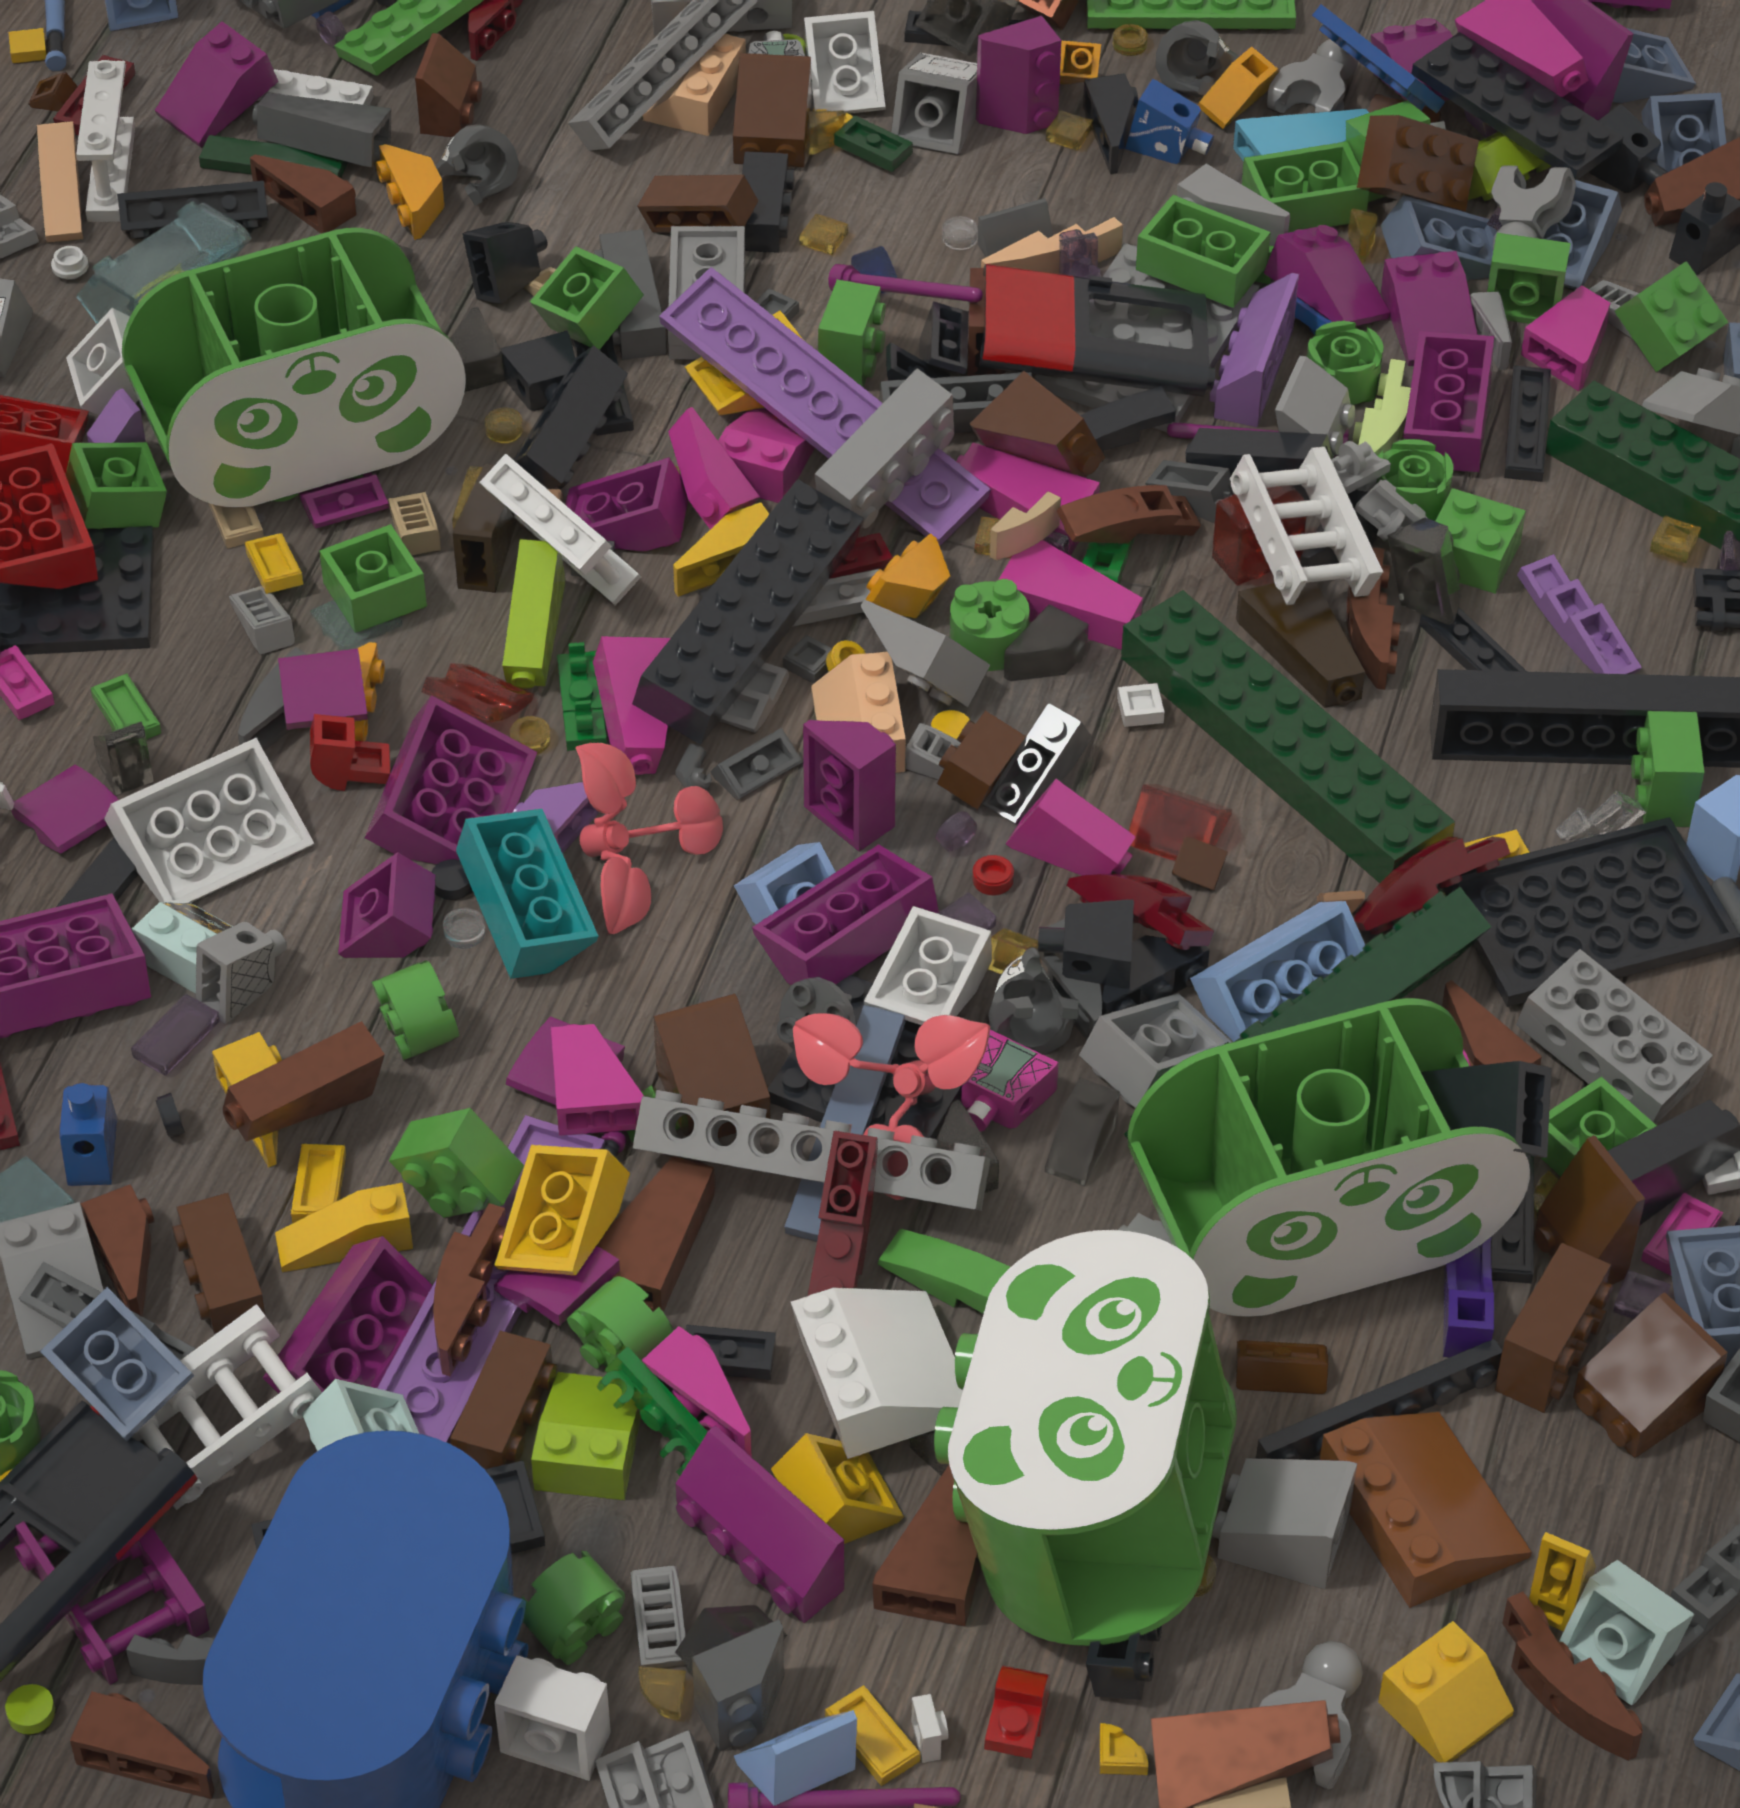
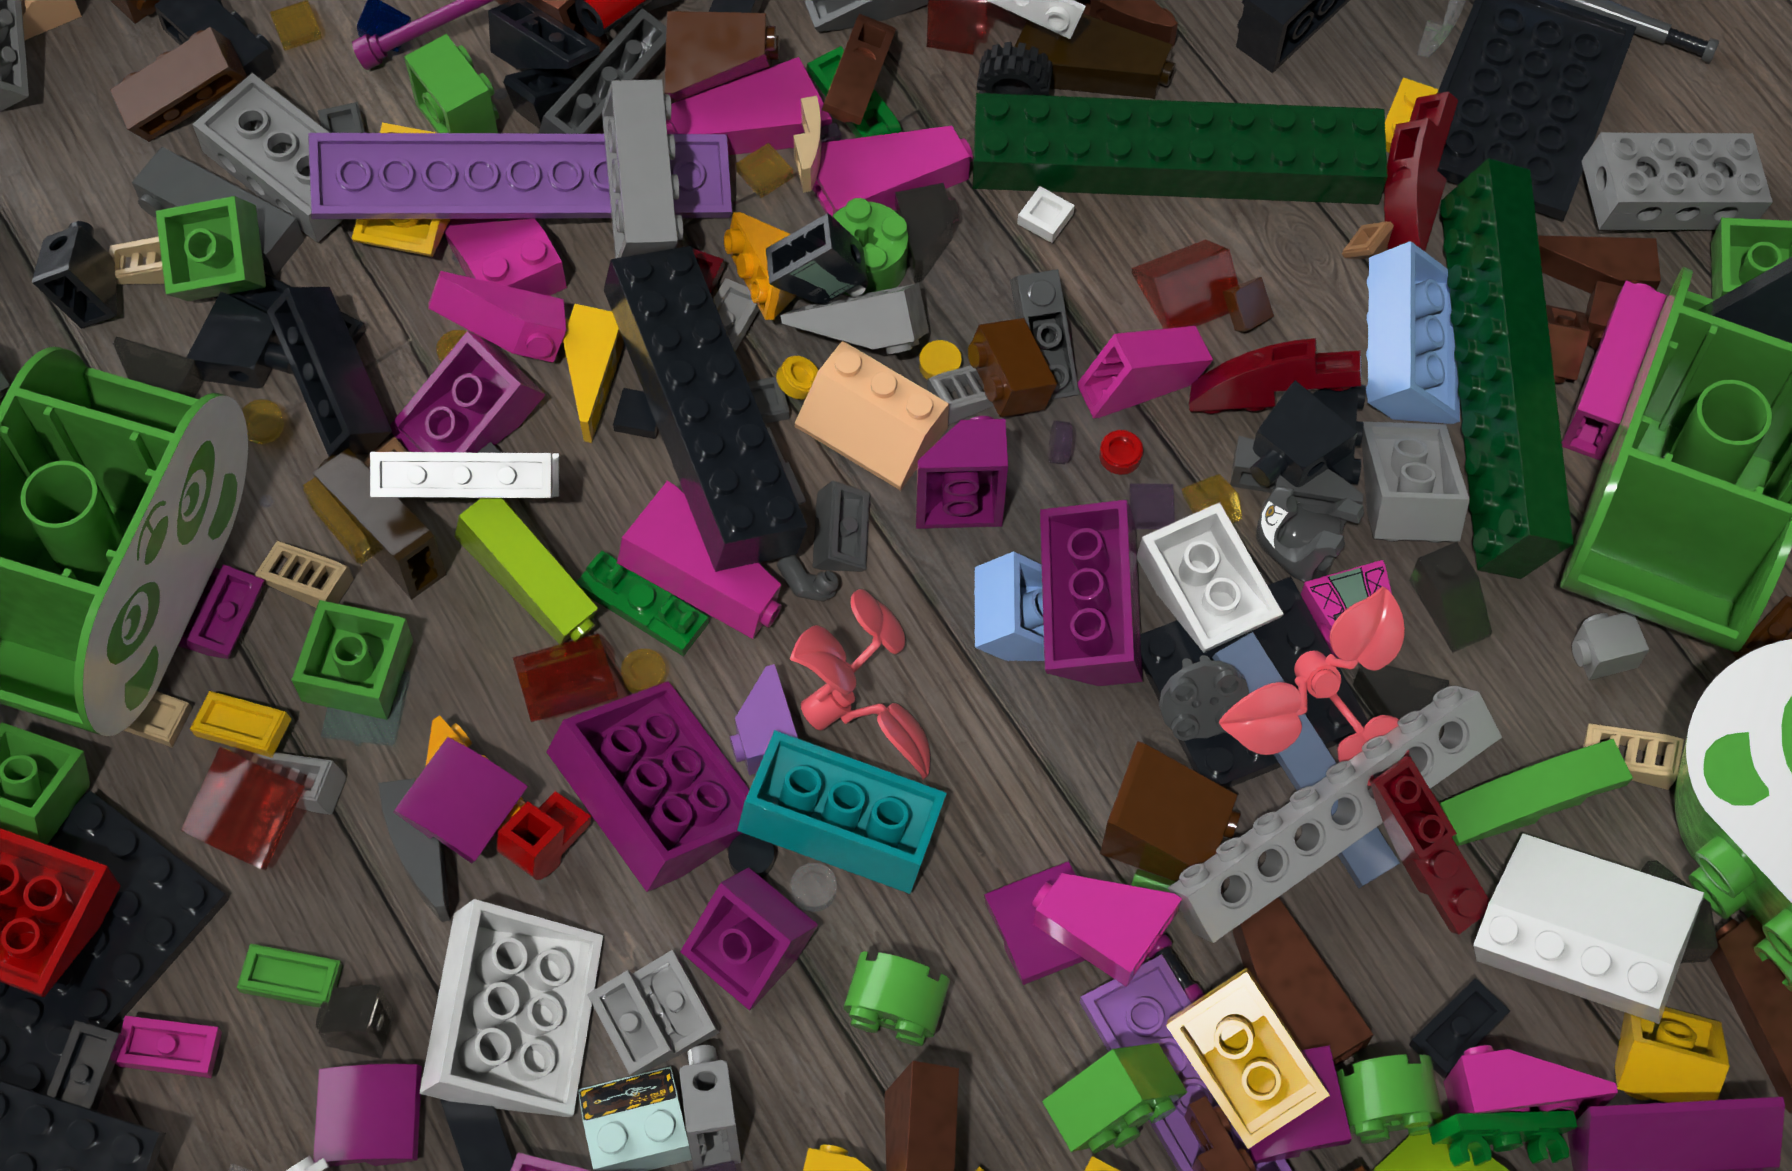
camera: 50 degrees left, 15 degrees up
none -> clear red slope [181,747,305,870]
none -> light grey slope [587,950,720,1076]
none -> black torso [766,213,868,304]
none -> black tyre [977,42,1053,96]

